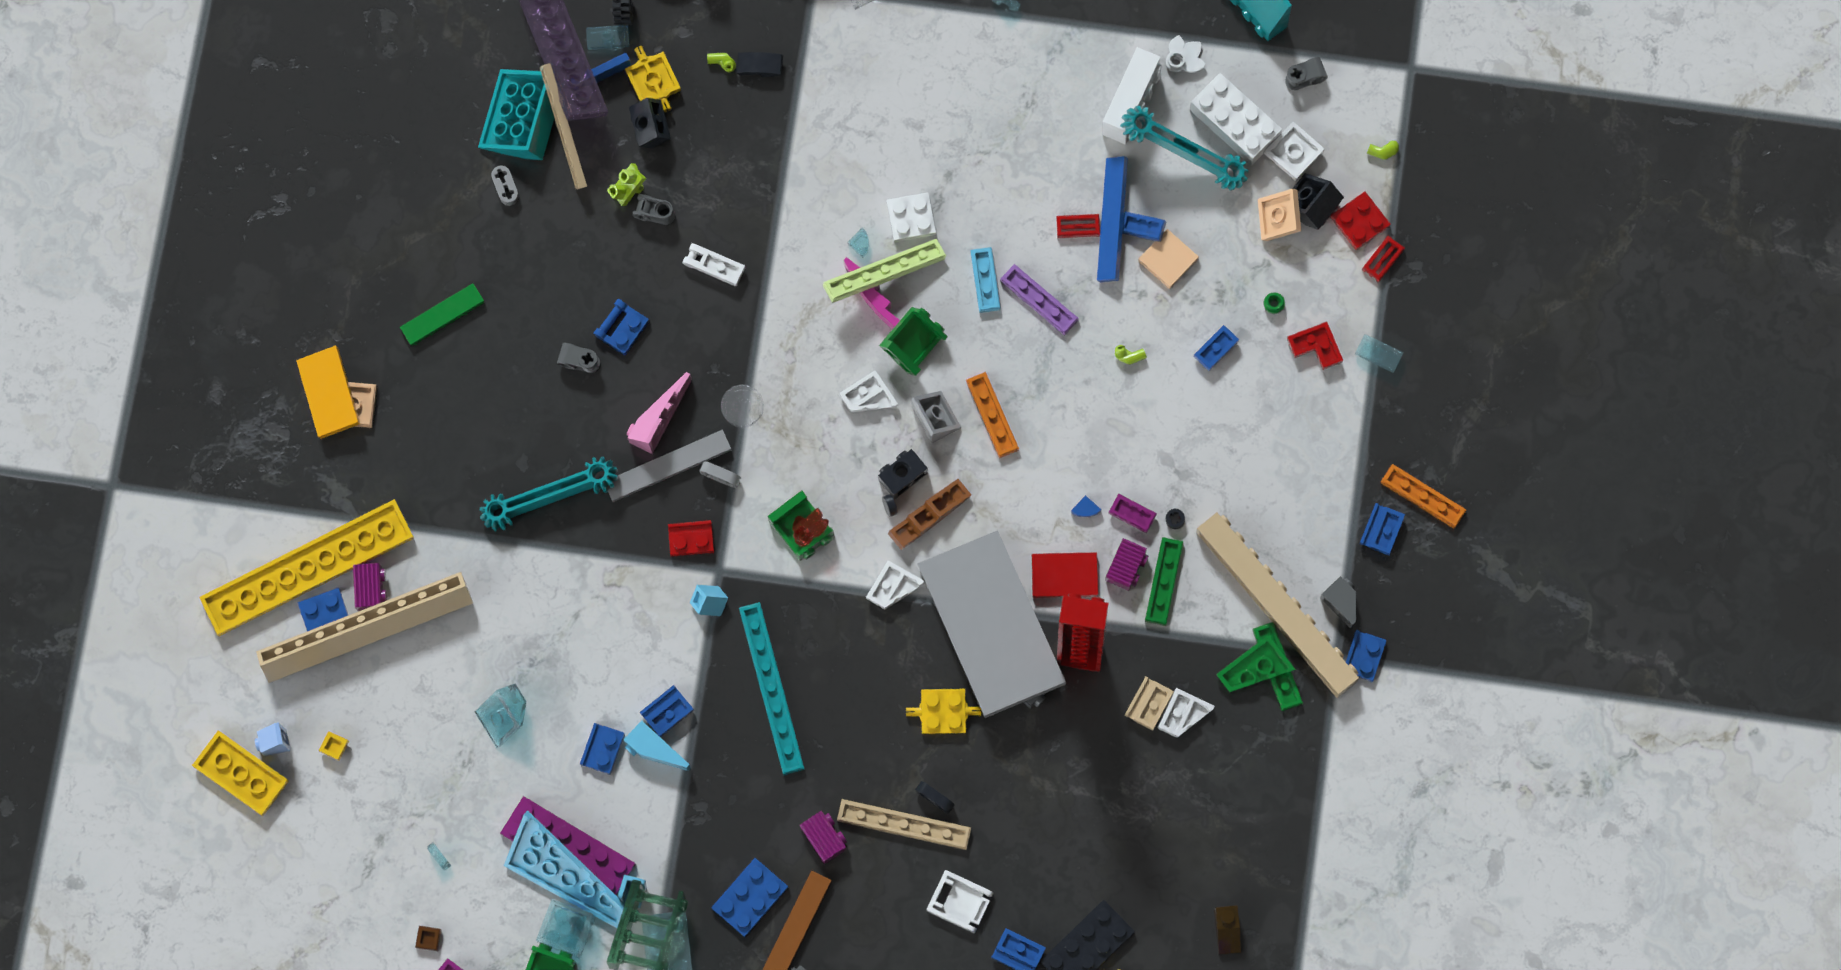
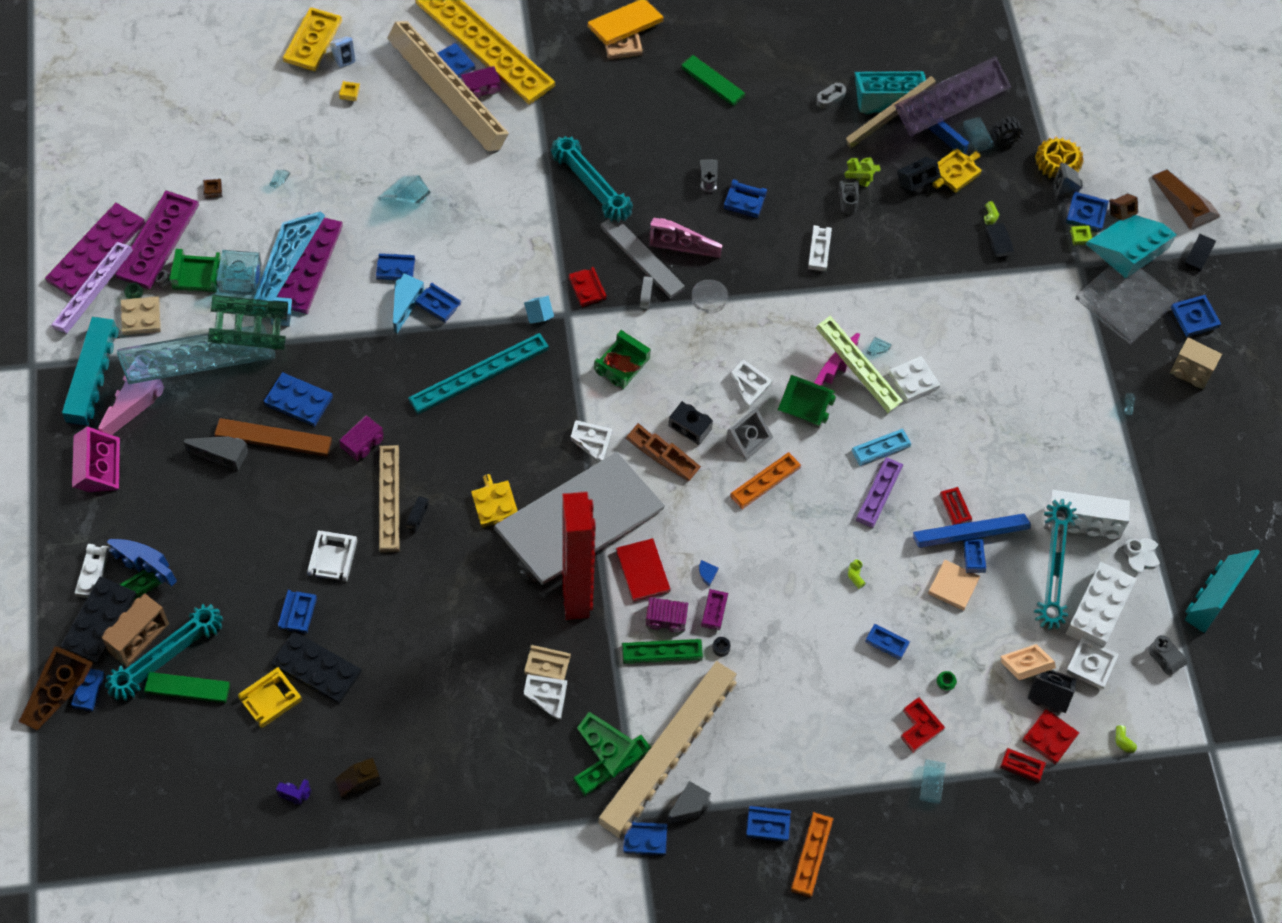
camera: 65 degrees right, 15 degrees down
black tile [882,494,898,517] -> none

